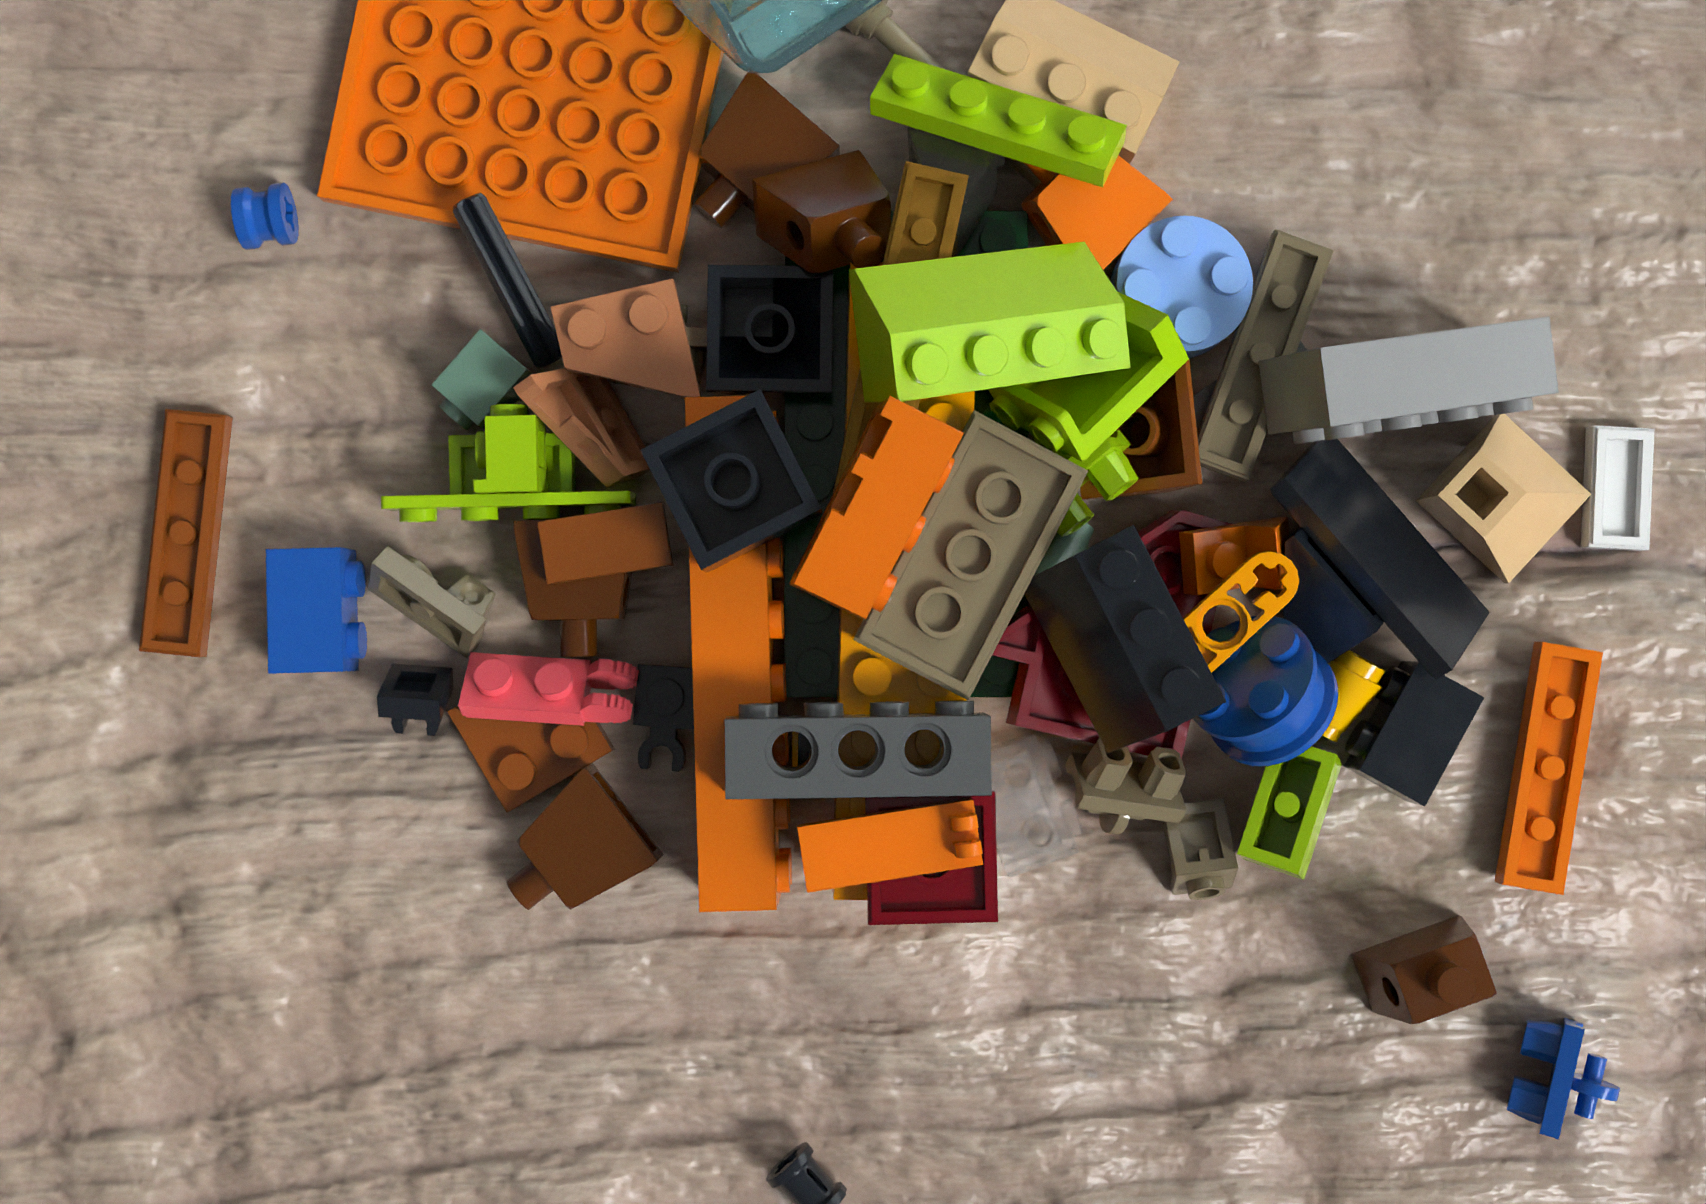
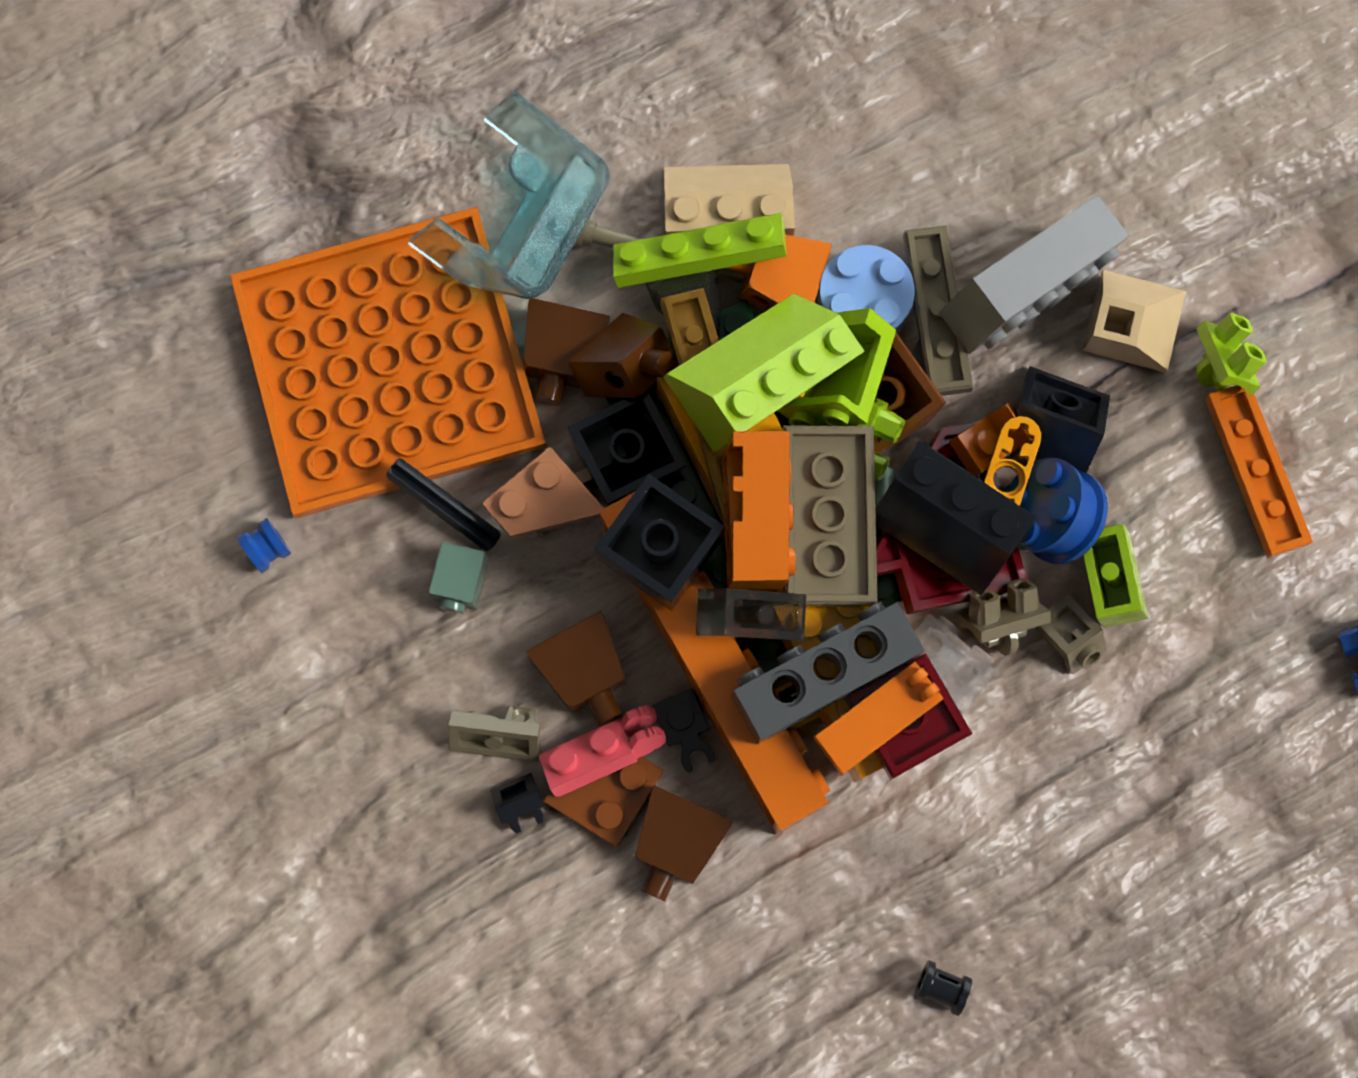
camera: 25 degrees left, 10 degrees down
dark orange tile [139,409,233,657] -> none
blue brick [266,547,367,674] -> none
lime bracket [381,433,636,522] -> none
lime brick [473,404,547,494] -> none
nougat wing [513,368,650,488] -> none
dark orange tile [538,502,674,585] -> none
black tile [1269,439,1490,680] -> none
yellow cone [1322,650,1385,742] -> none
black brick [1344,661,1485,807] -> none
reddish brown torso [1351,915,1497,1024] -> none
white tile [1580,426,1655,551] -> none
none -> clear smoke slope [696,588,806,641]
none -> lime hips [1195,313,1267,395]

